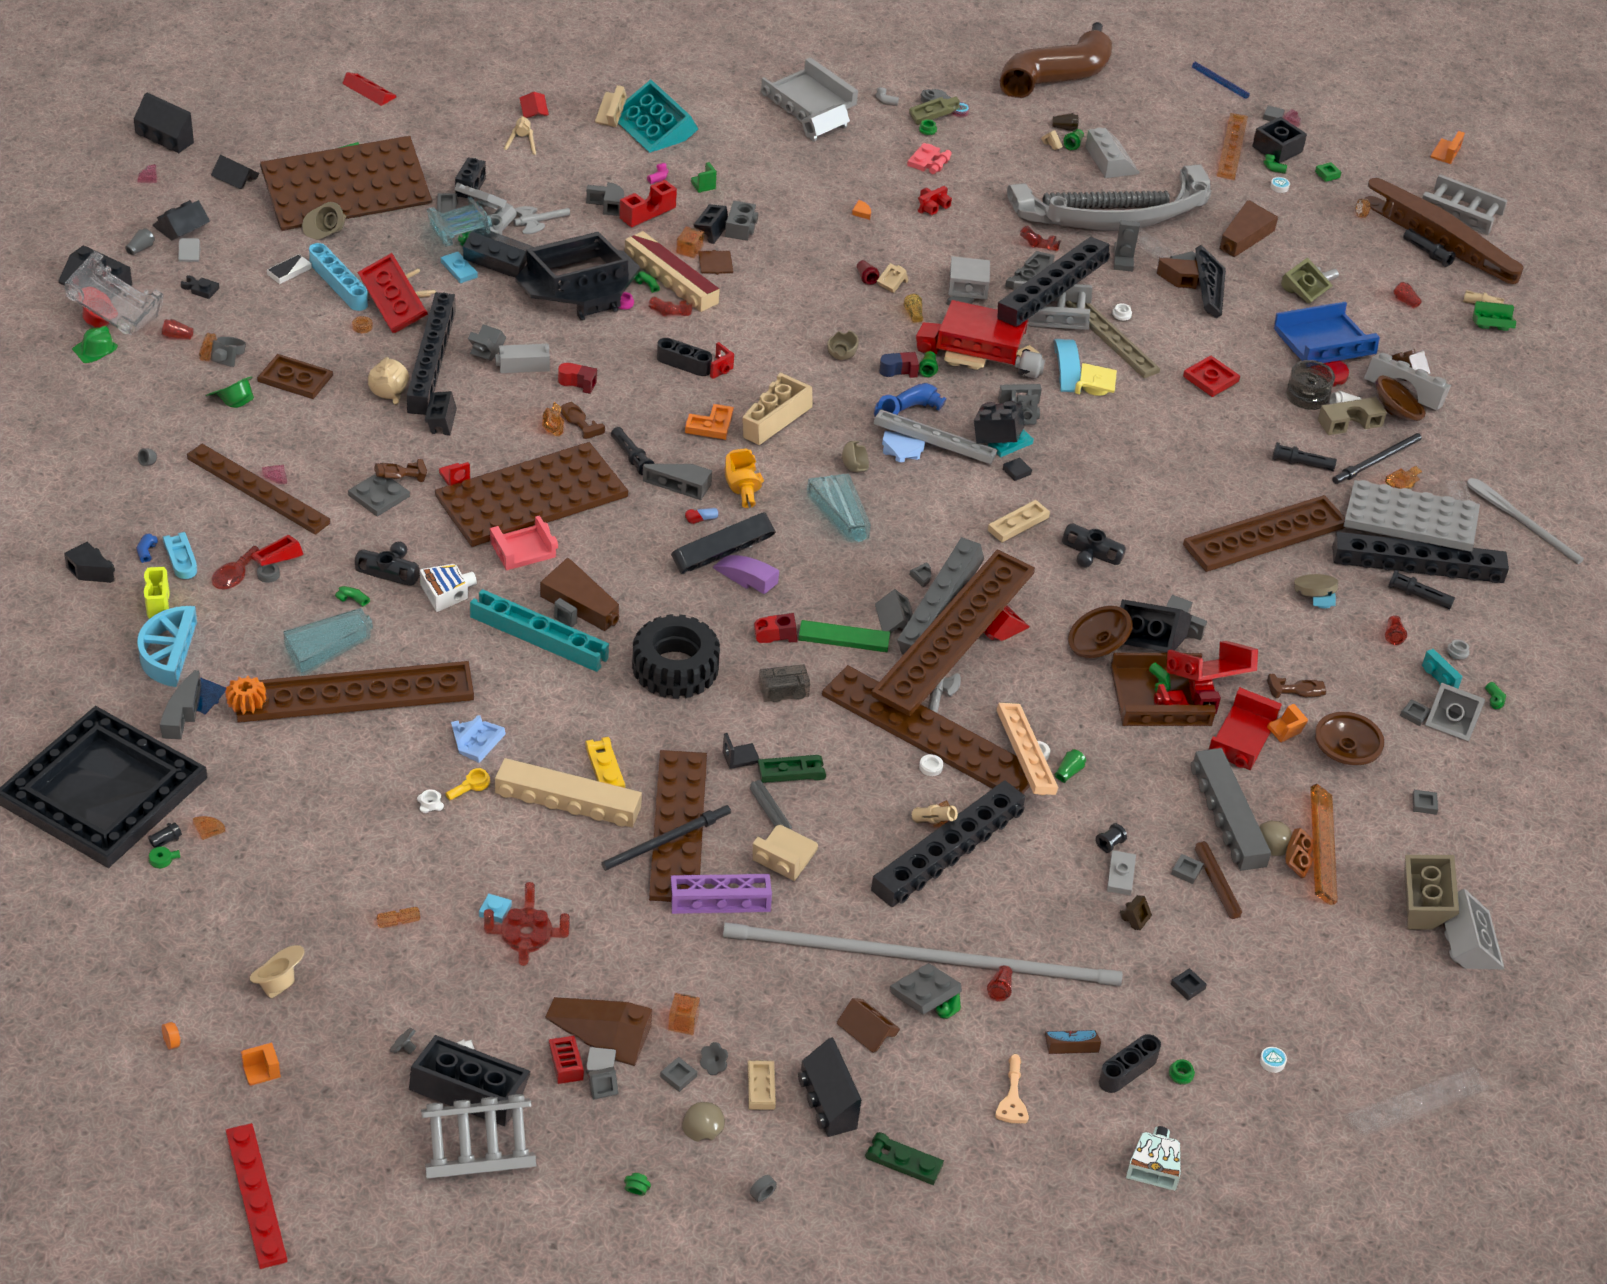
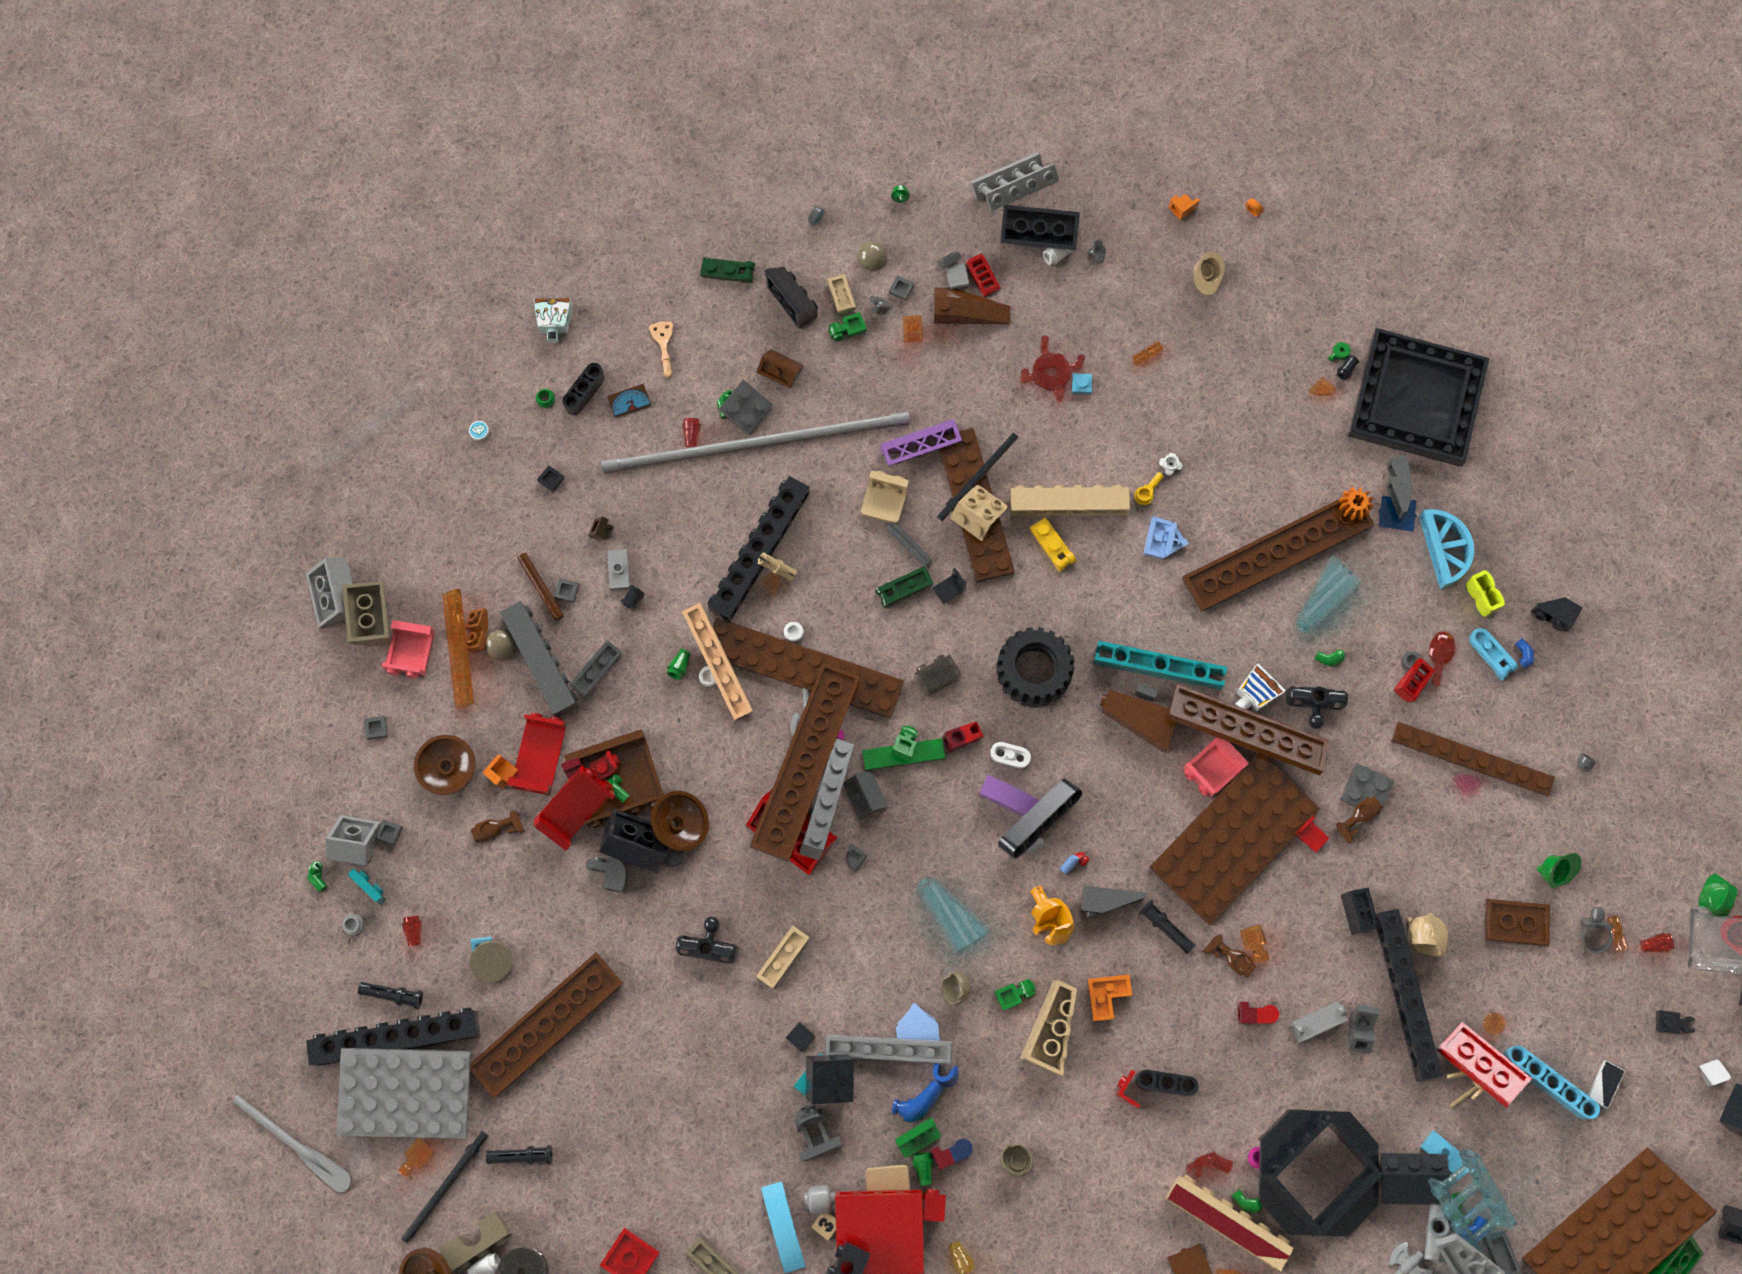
camera: 170 degrees right, 30 degrees up
red plate [225,1123,288,1269] -> none
dark tan piece [302,202,346,240] -> none
light yellow hat [1075,363,1117,396] -> none
none -> coral panel [382,620,435,679]
none -> dark grey tile [569,640,622,698]
none -> green plate [828,312,867,341]
none -> green plate [891,725,918,761]
none -> green bracket [895,1117,941,1158]
none -> tan bracket [950,485,1007,541]
none -> white plate [990,742,1031,769]
none -> green plate [994,979,1036,1011]
none -> reddish brown plate [1167,684,1328,776]

